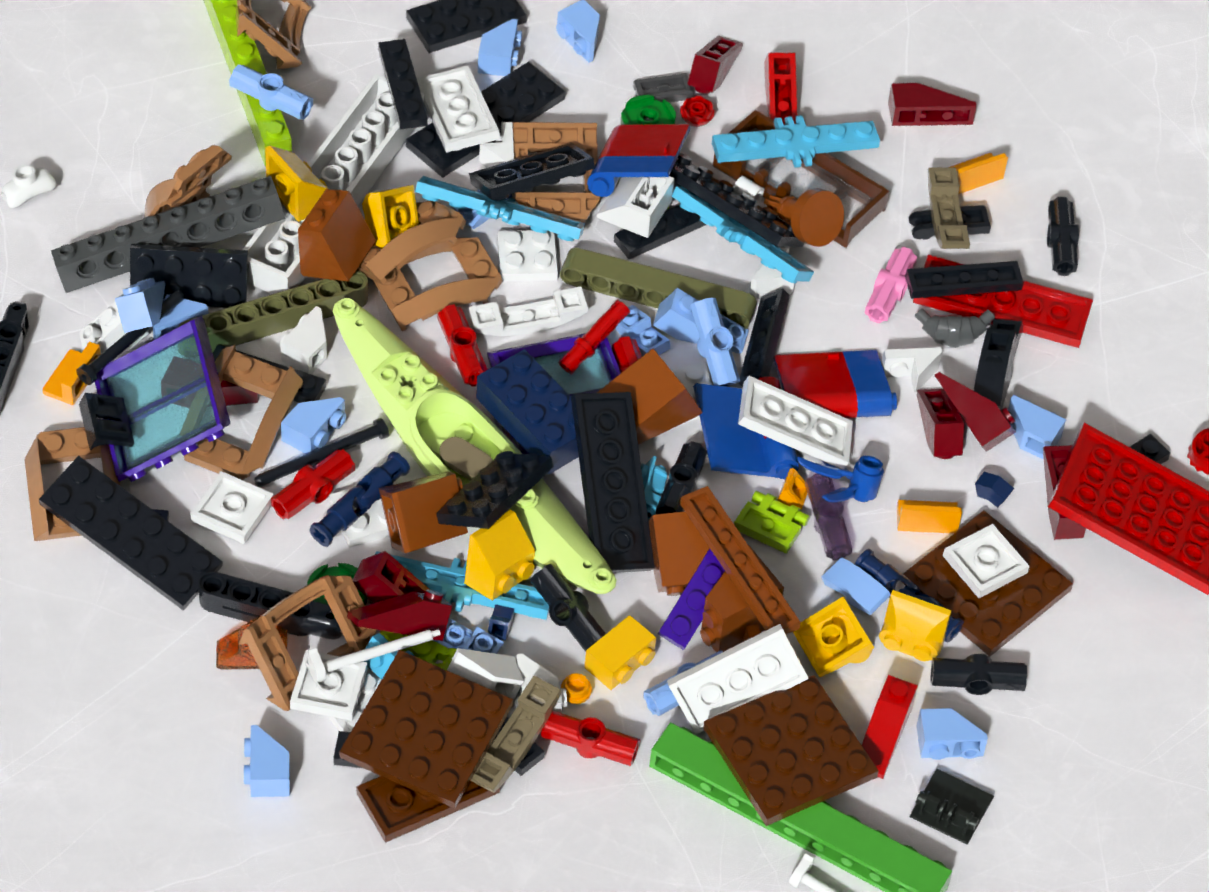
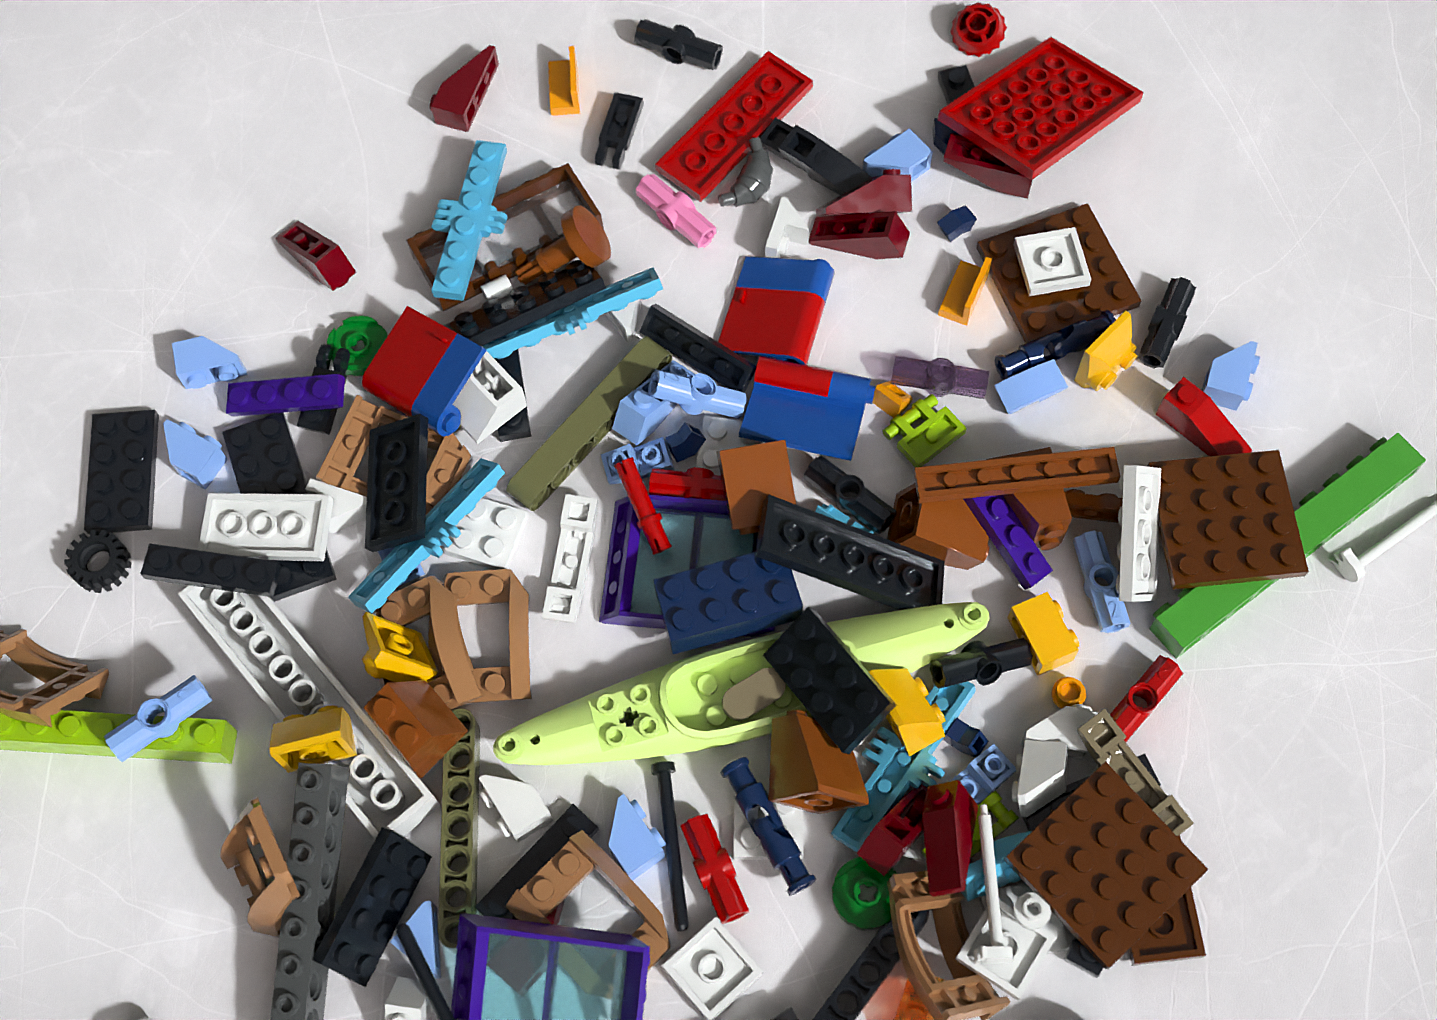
camera: 60 degrees left, 15 degrees up
light blue slope [115,278,165,333] -> none
red piece [437,304,488,387] -> none
flat silver tile [633,73,693,102] -> none
red plate [680,95,715,127] -> none
white plate [738,376,853,470] -> none
red slope [764,53,797,125] -> none
yellow slope [793,597,874,678] -> none
blue plant [797,456,884,503] -> none
black plate [905,261,1024,299] -> none
pearl dark grey hinge [910,769,994,845] -> none
dark tan slope [928,168,970,249] -> none
none -> black tyre [64,530,132,593]
none -> dark purple plate [226,374,345,417]
none -> black hinge [297,344,350,435]
none -> dark blue piece [665,422,706,463]
none -> white plate [1014,893,1051,930]

